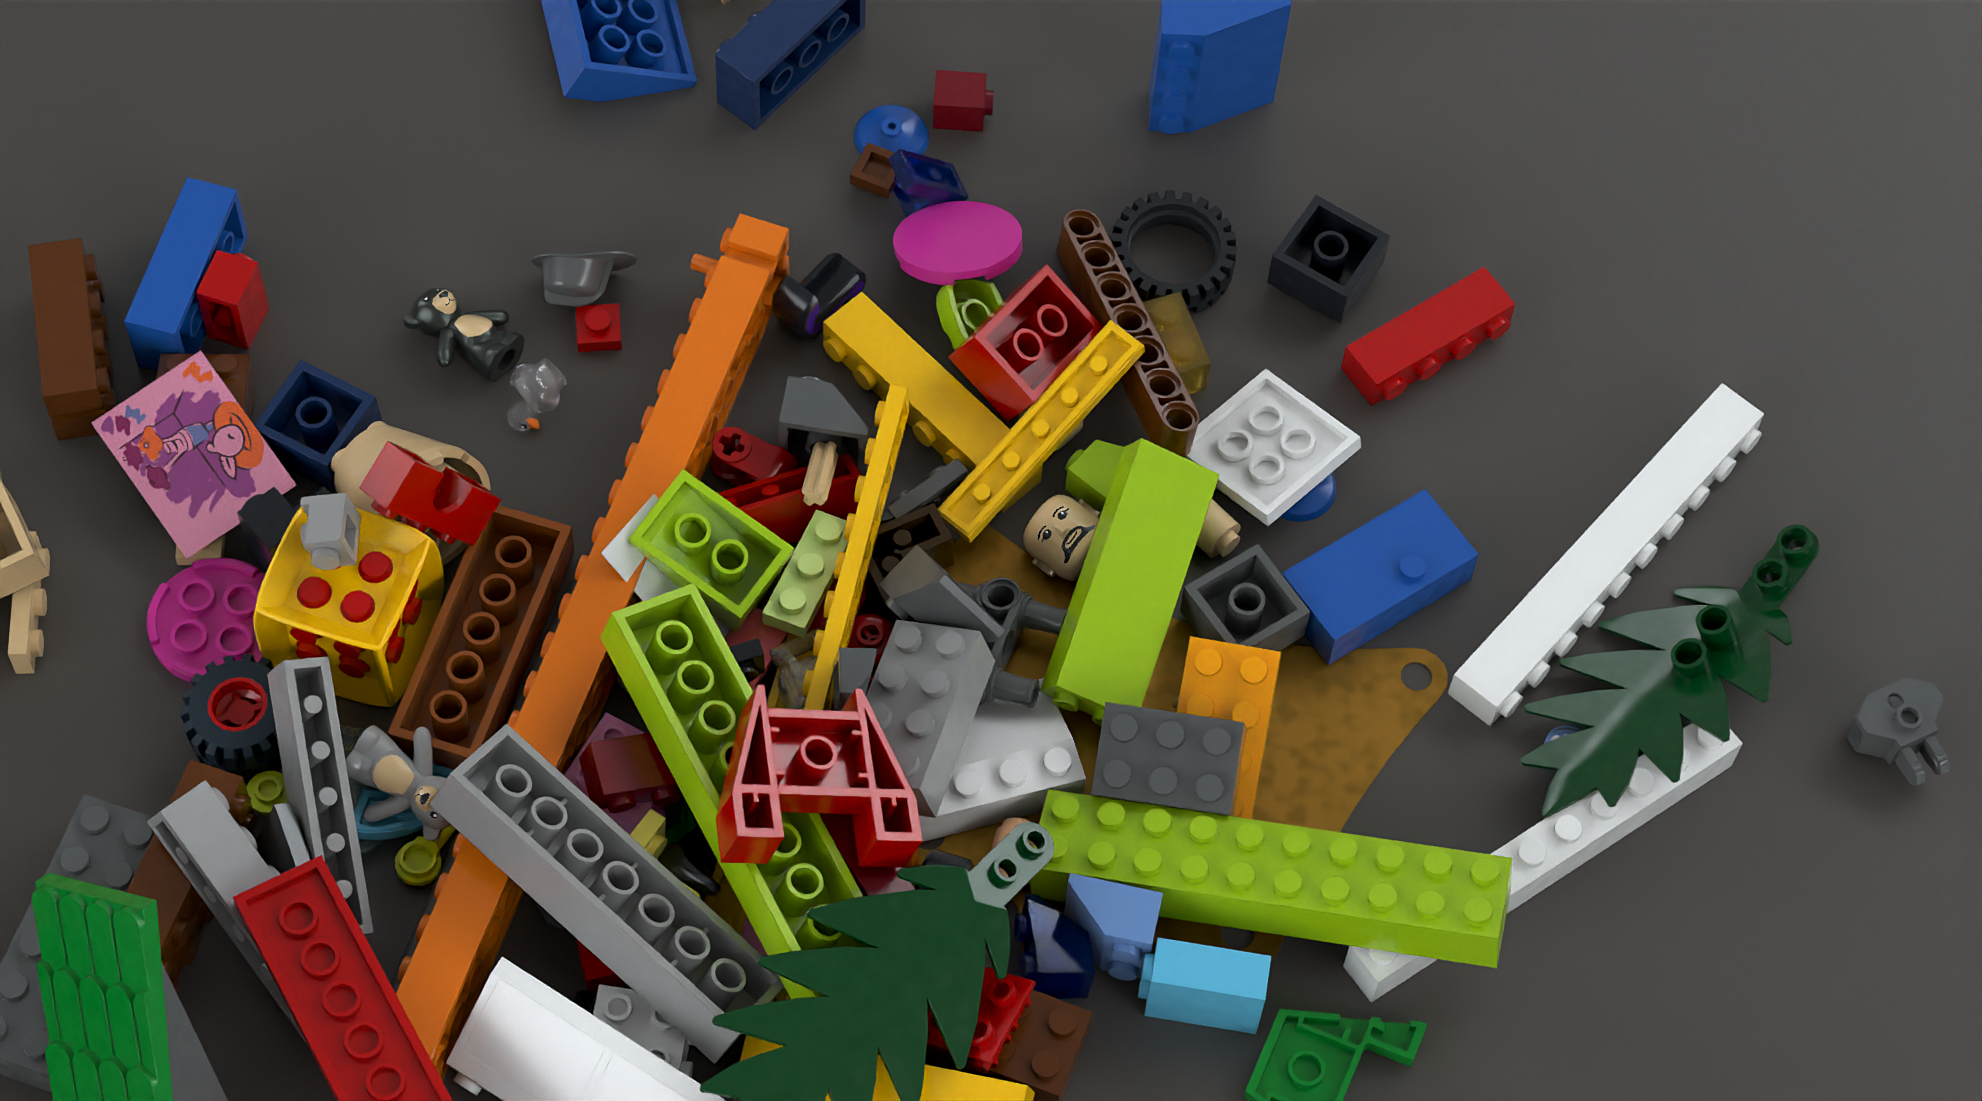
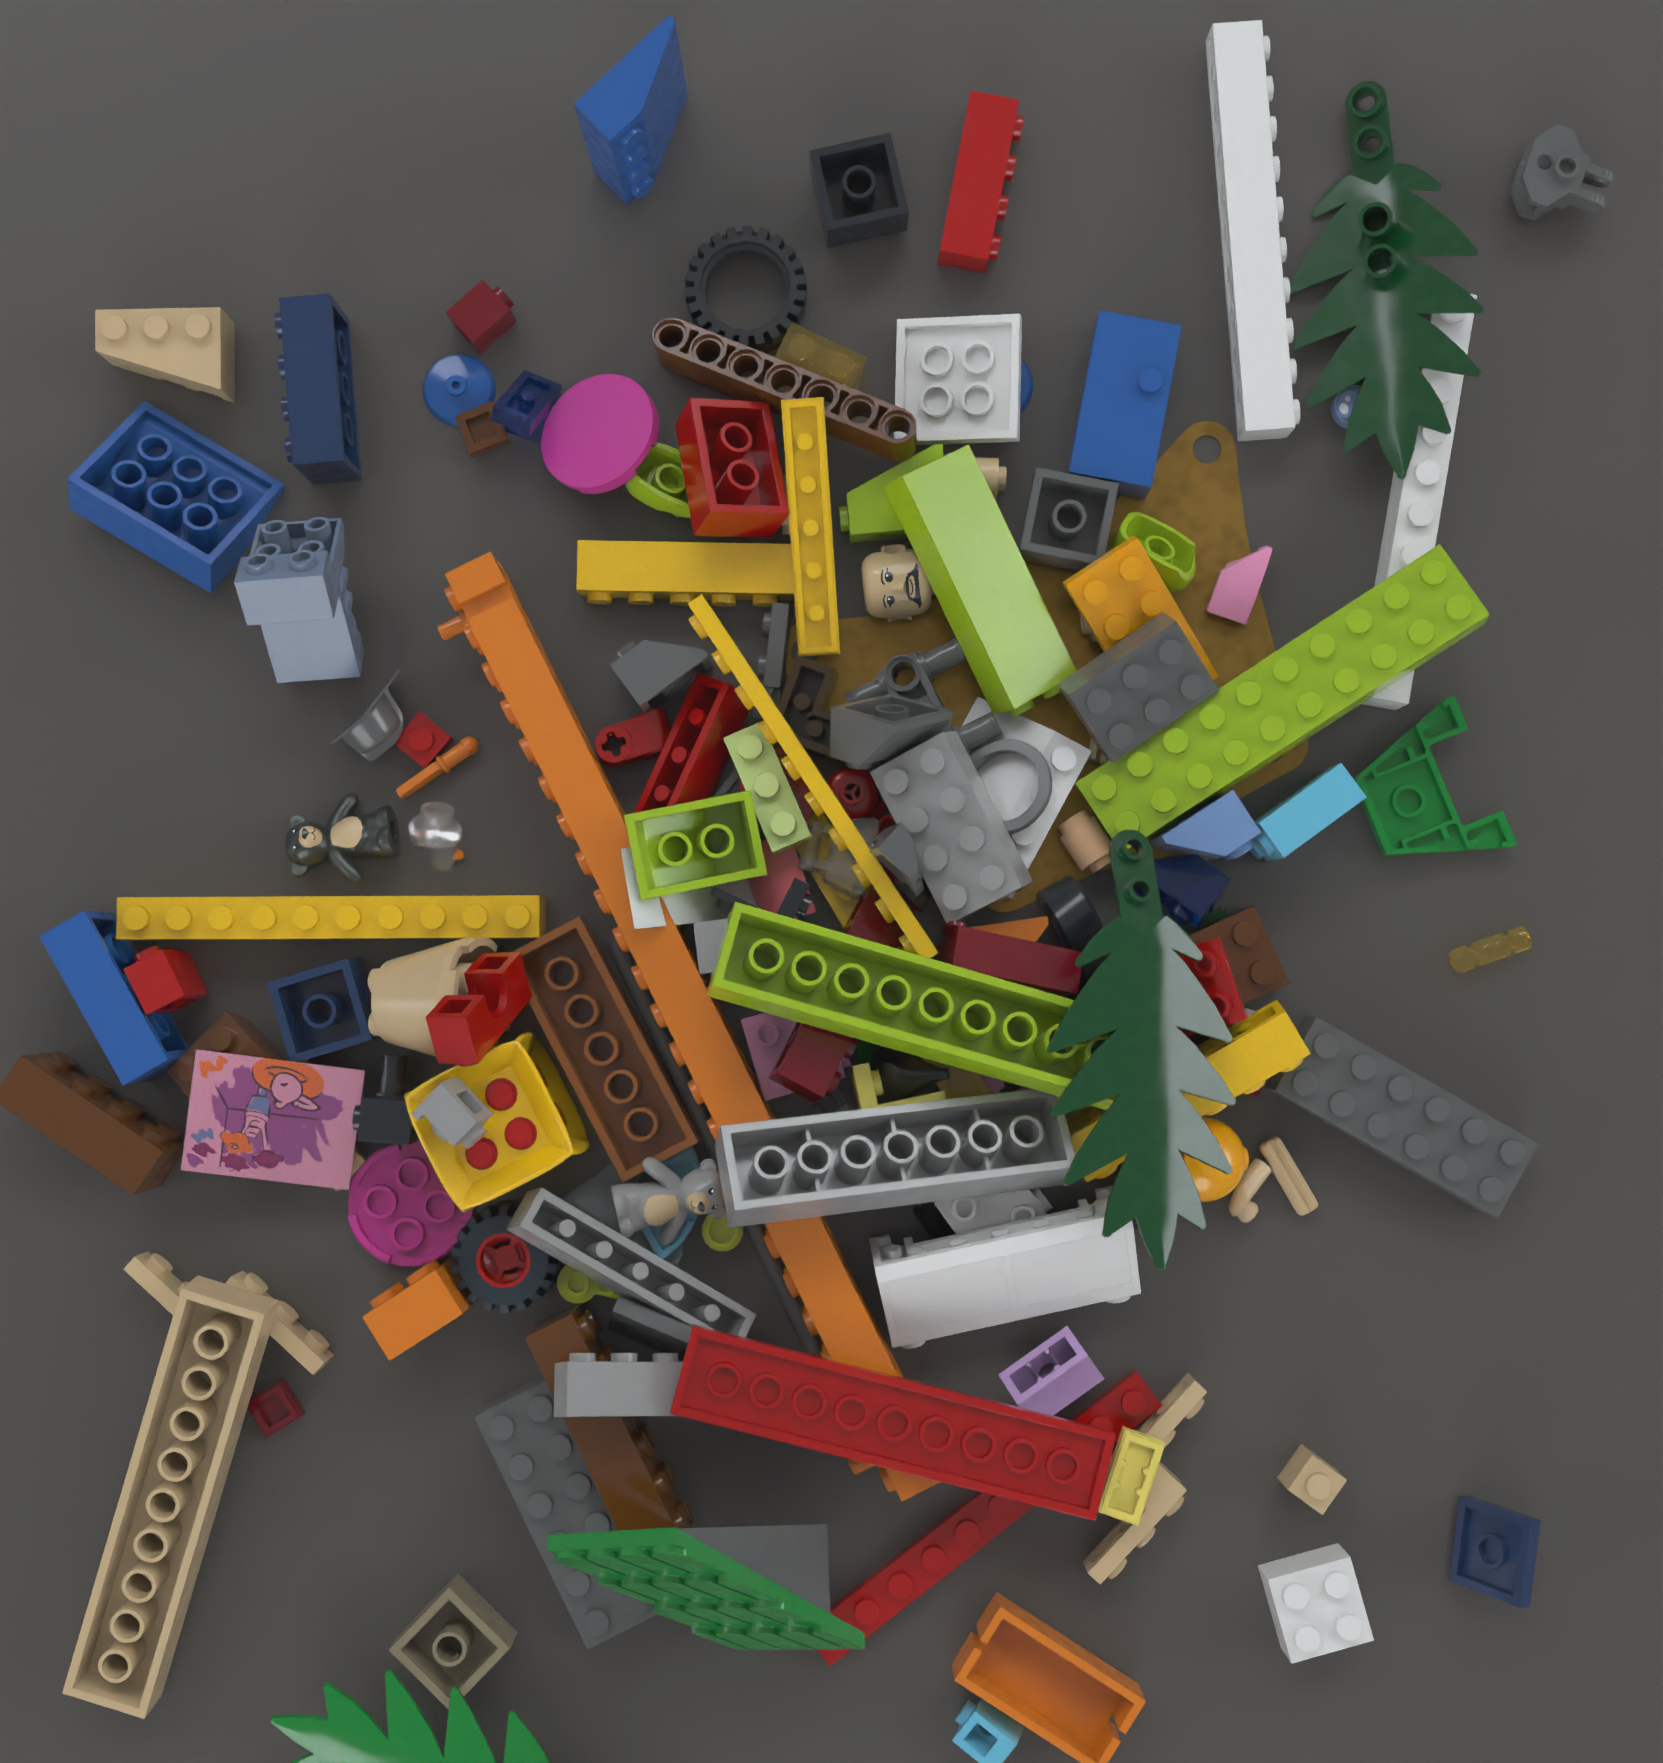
camera: 40 degrees left, 25 degrees up
red wedge [716,684,923,867] -> none
black animal [772,253,866,339] -> none
tan axle [802,441,839,506] -> none
none -> yellow brick [116,895,546,940]
none -> sand blue brick [234,517,365,683]
none -> orange brick [362,1258,474,1361]
none -> orange piece [396,736,478,798]
none -> dark grey piece [970,739,1053,835]
none -> lime piece [1110,512,1196,594]
none -> bright pink slope [1206,545,1273,625]

